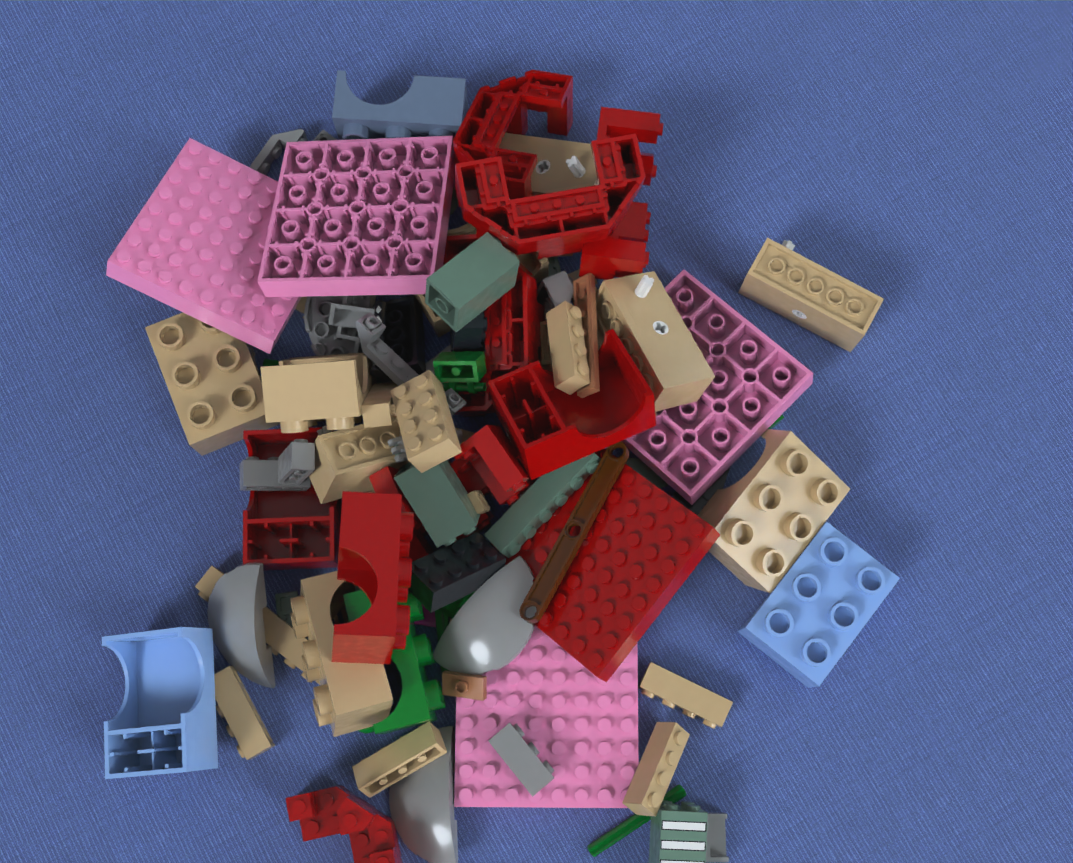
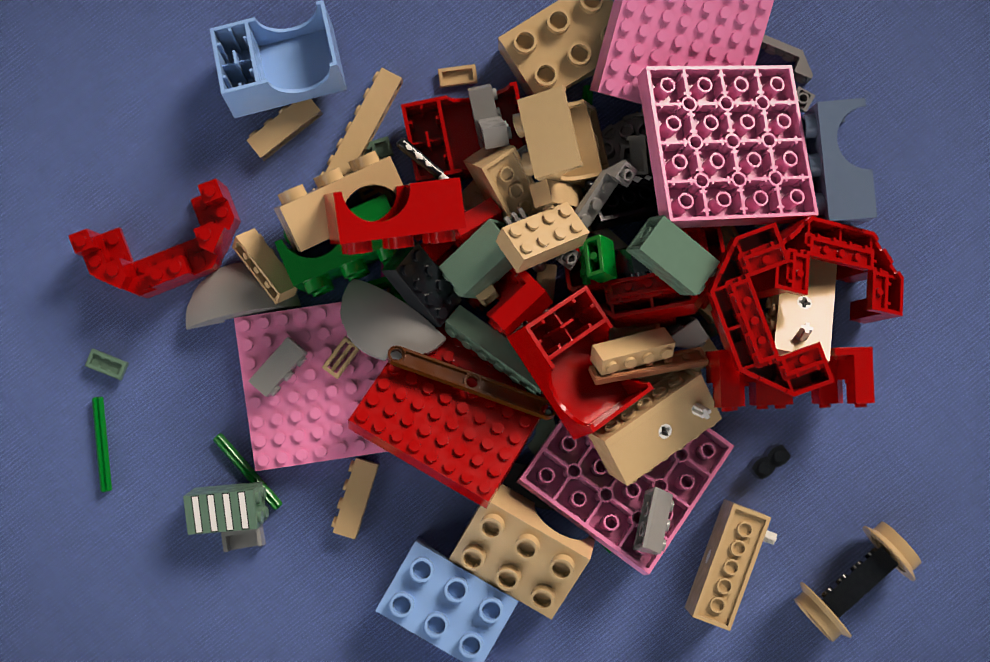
camera: 85 degrees right, 10 degrees up
light grey brick [207,563,275,688] -> none
nougat plate [442,671,487,701] -> none
tan brick [622,722,690,817] -> none
none -> tan tile [322,336,360,379]
none -> black piece [397,138,463,189]
none -> tan tile [438,64,478,88]
none -> light grey slope [633,487,674,555]
none -> black brick [747,444,791,479]
none -> brick [794,521,922,642]

